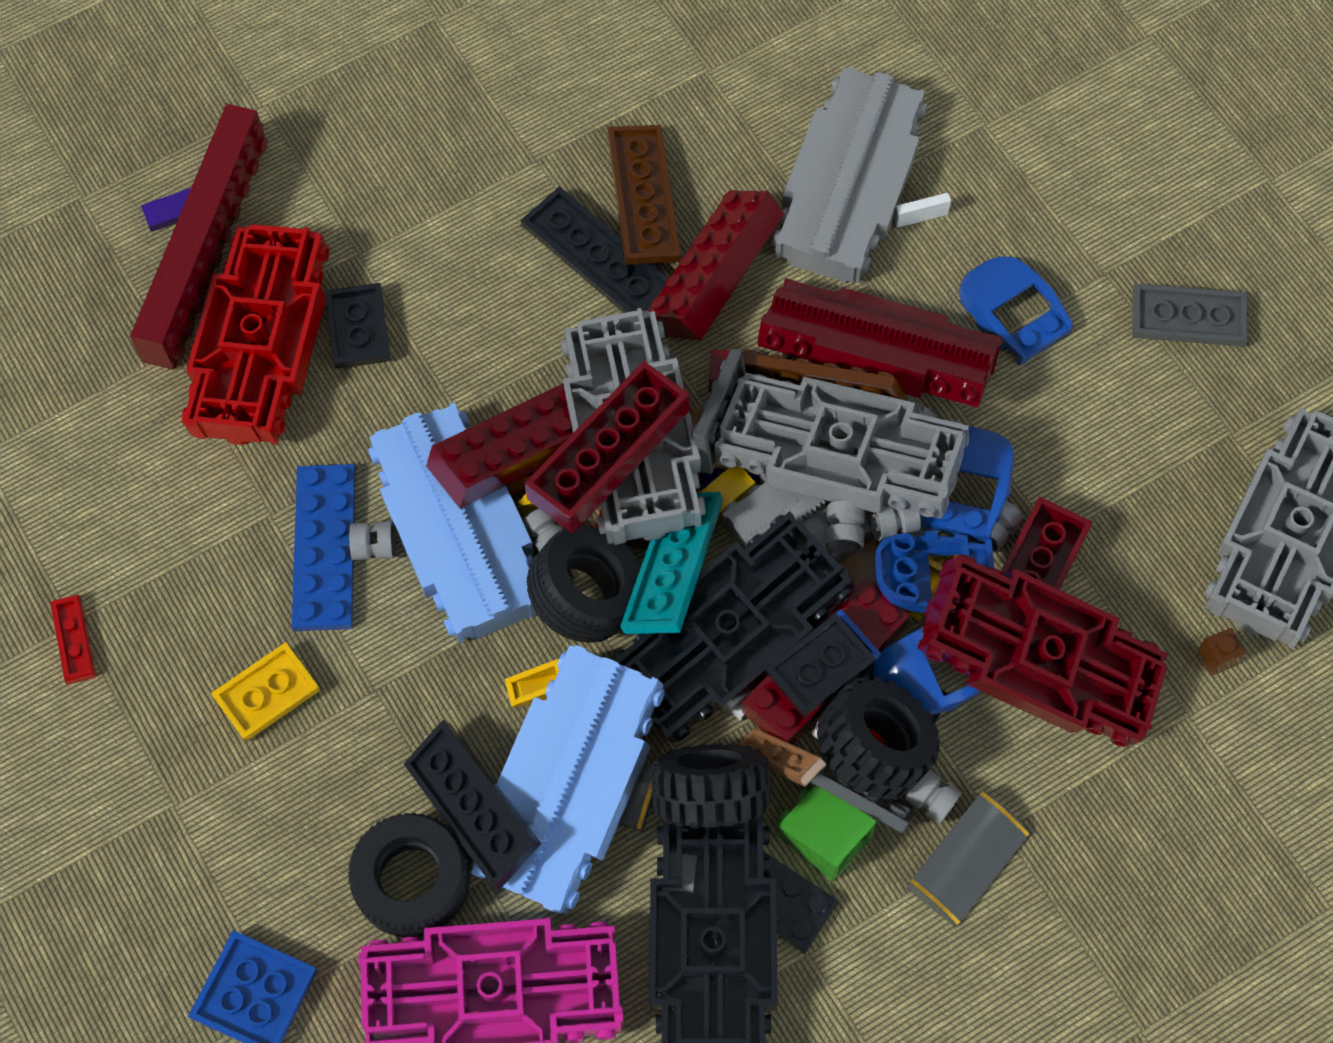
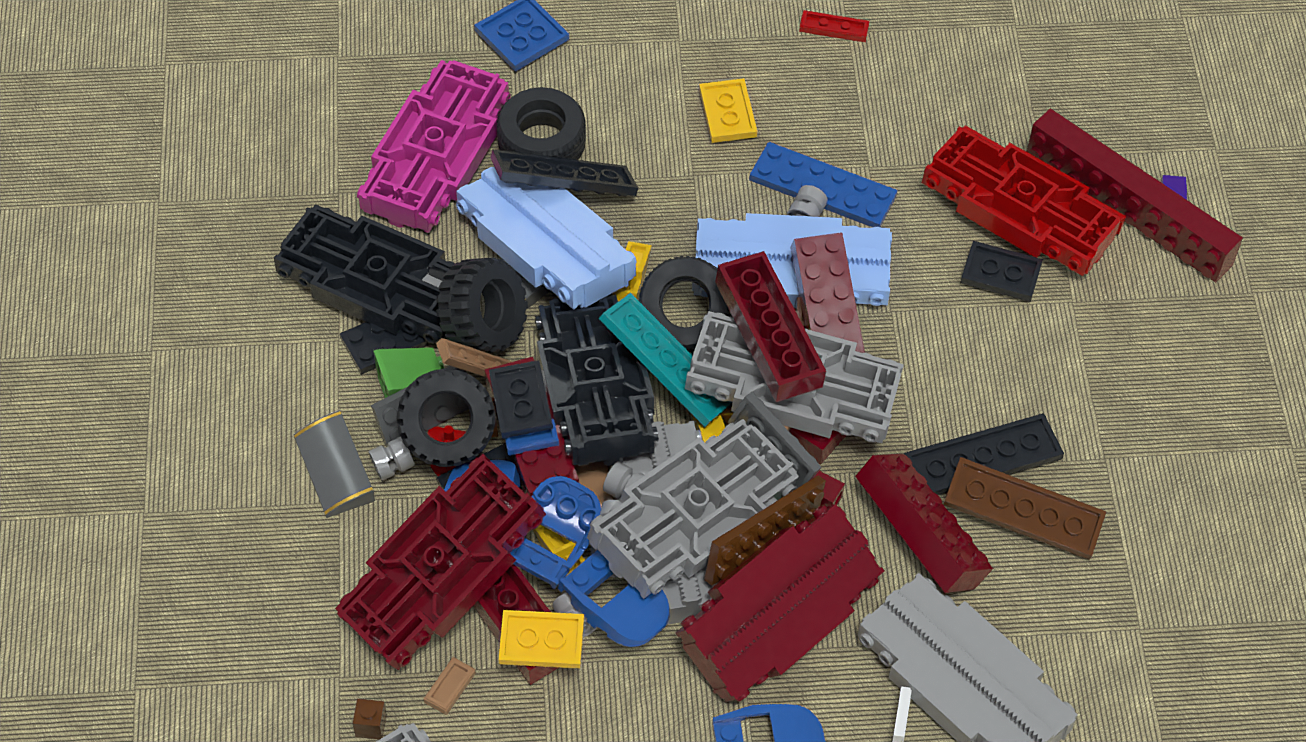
camera: 115 degrees right, 10 degrees down
none -> medium nougat tile [424,657,476,715]
none -> yellow plate [499,610,584,668]

